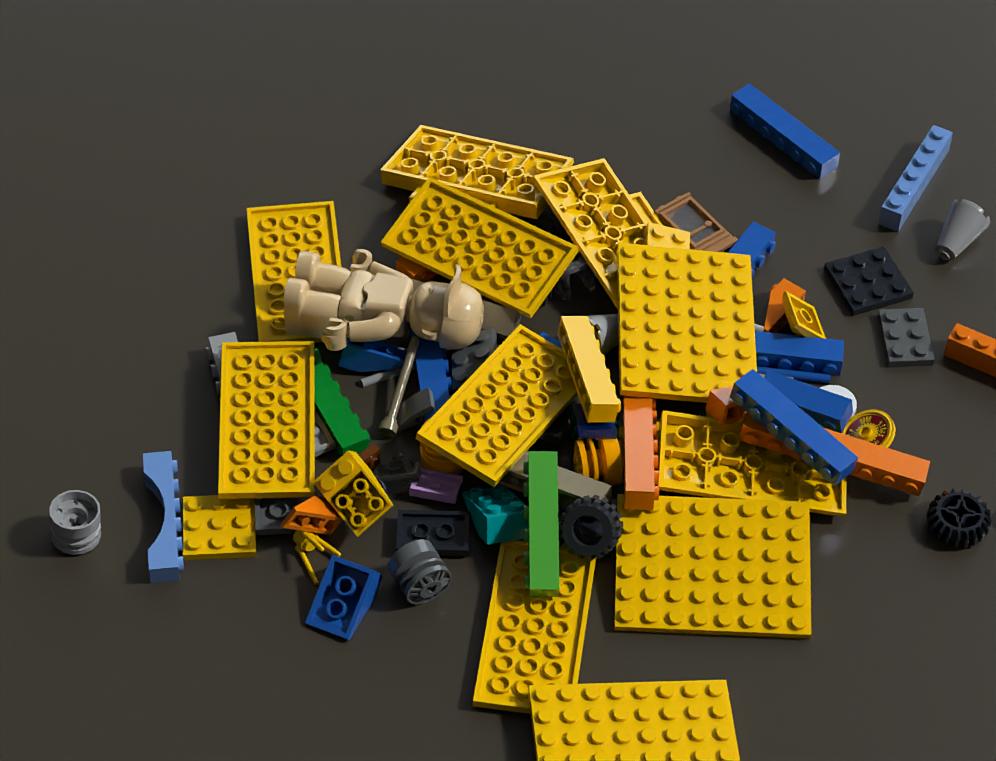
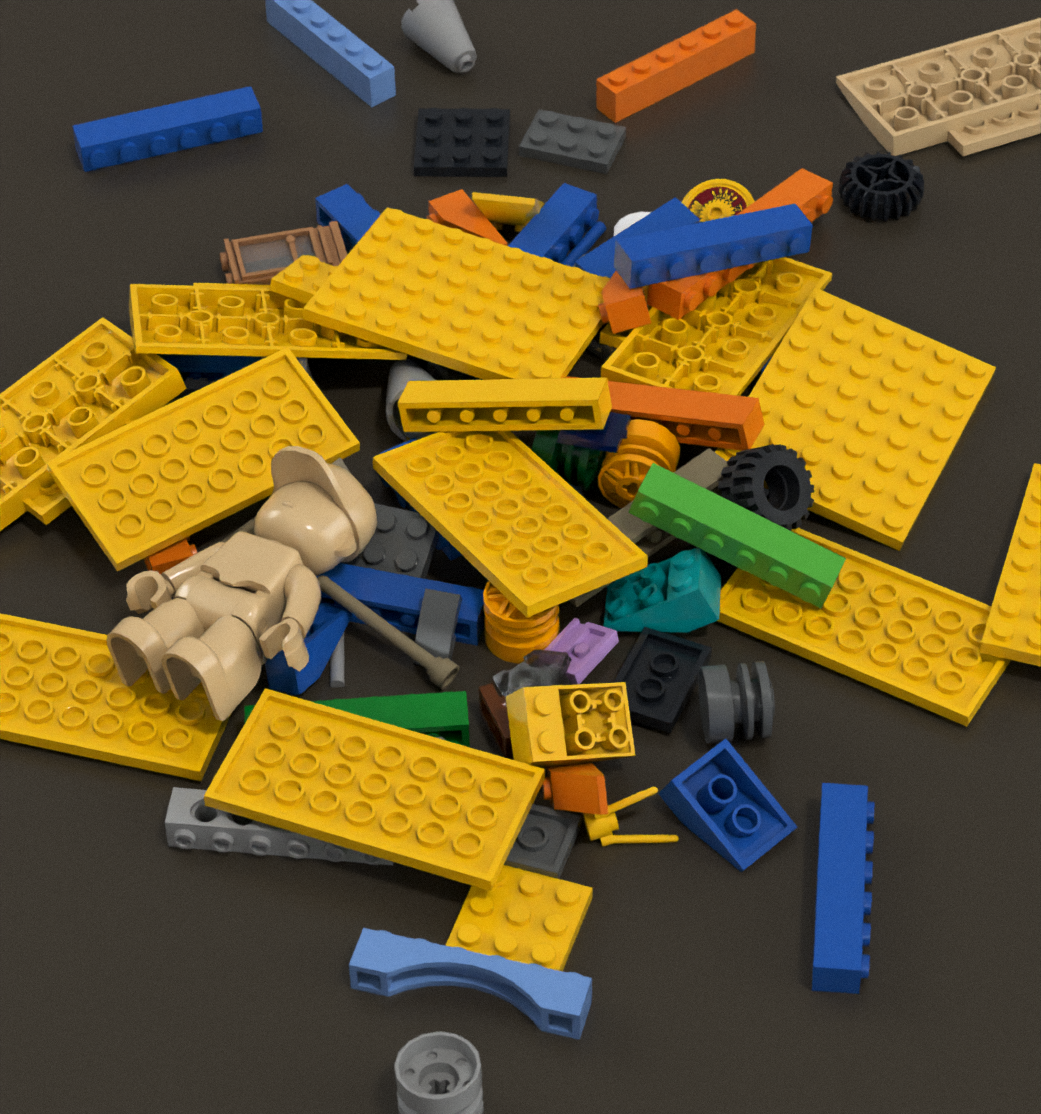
camera: 65 degrees left, 5 degrees down
none -> blue brick [812,783,875,994]

